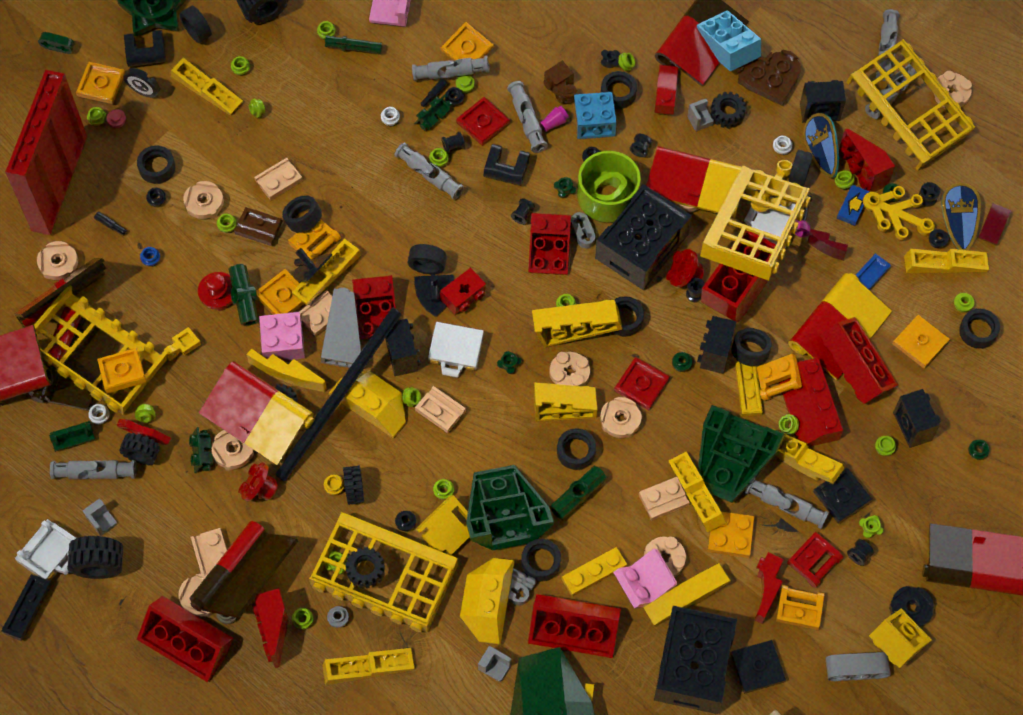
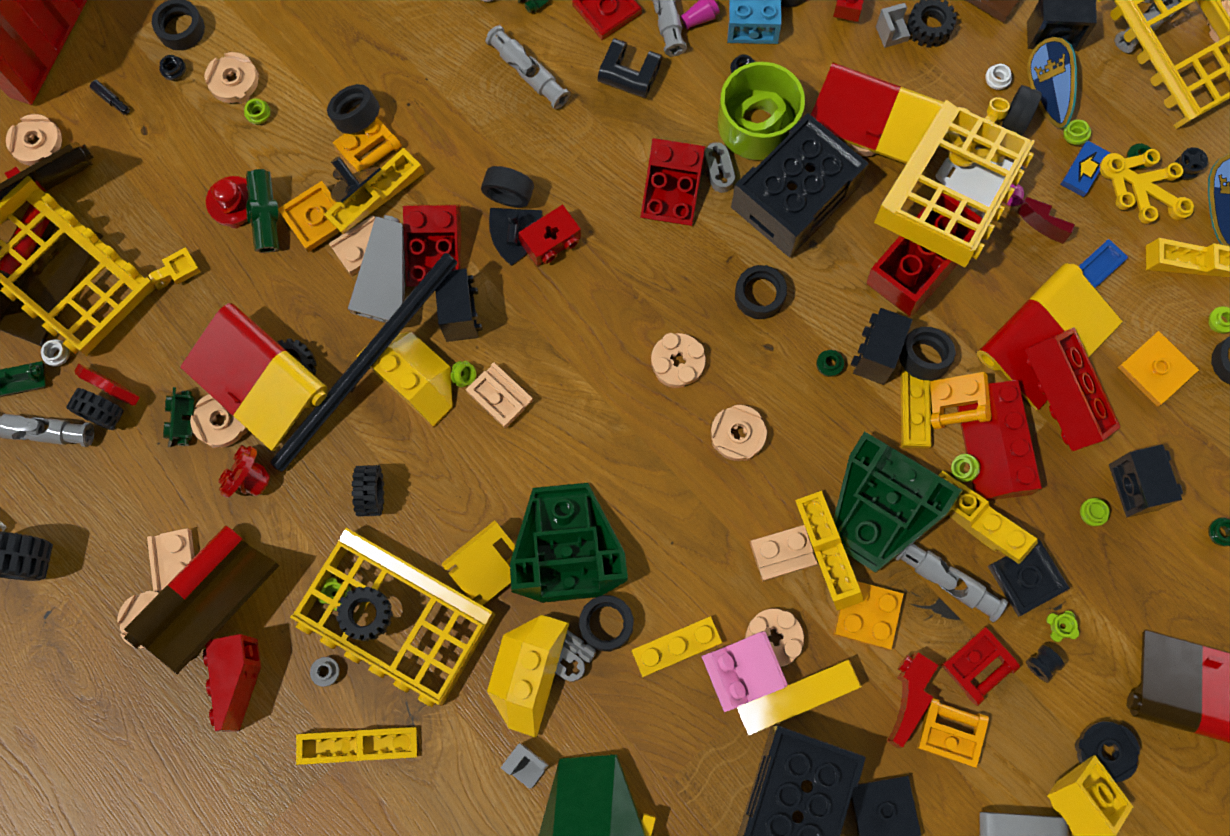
camera: 10 degrees right, 10 degrees up
light grey panel [83,498,117,536] -> none
light orange plate [97,348,146,394] -> none
lime plate [135,404,156,423] -> none
red slope [136,596,233,683] -> none
blue plate [140,247,160,266] -> none
reddish brown plate [234,207,282,246] -> none
yellow slope [246,349,327,392] -> none
light nougat plate [254,158,303,201] -> none
bright pink brick [259,312,305,361] -> none
lime plate [292,608,313,629] -> none
yellow plate [324,475,345,495] -> none
black plate [395,511,416,531] -> none
white piece [428,322,484,378] -> none
lime plate [429,148,449,167] -> none
lime plate [433,479,454,500] -> none
black bush [441,131,465,153] -> none
dark green plate [497,351,521,374] -> none
black bush [511,198,535,225] -> none
red slope [528,594,621,658] -> none
yellow wedge [532,300,622,348] -> none
yellow wedge [534,382,597,421] -> none
dark green piece [550,465,607,520] -> none
dark green plate [554,177,576,198] -> none
lime plate [556,294,576,307] -> none
black tyre [557,428,596,470] -> none
red tile [614,357,670,411] -> none
black wheel [630,133,653,157] -> none
red plate [666,249,704,288] -> none
black bush [686,278,705,303] -> none
red slope [839,128,895,192] -> none
black plate [928,229,949,248] -> none

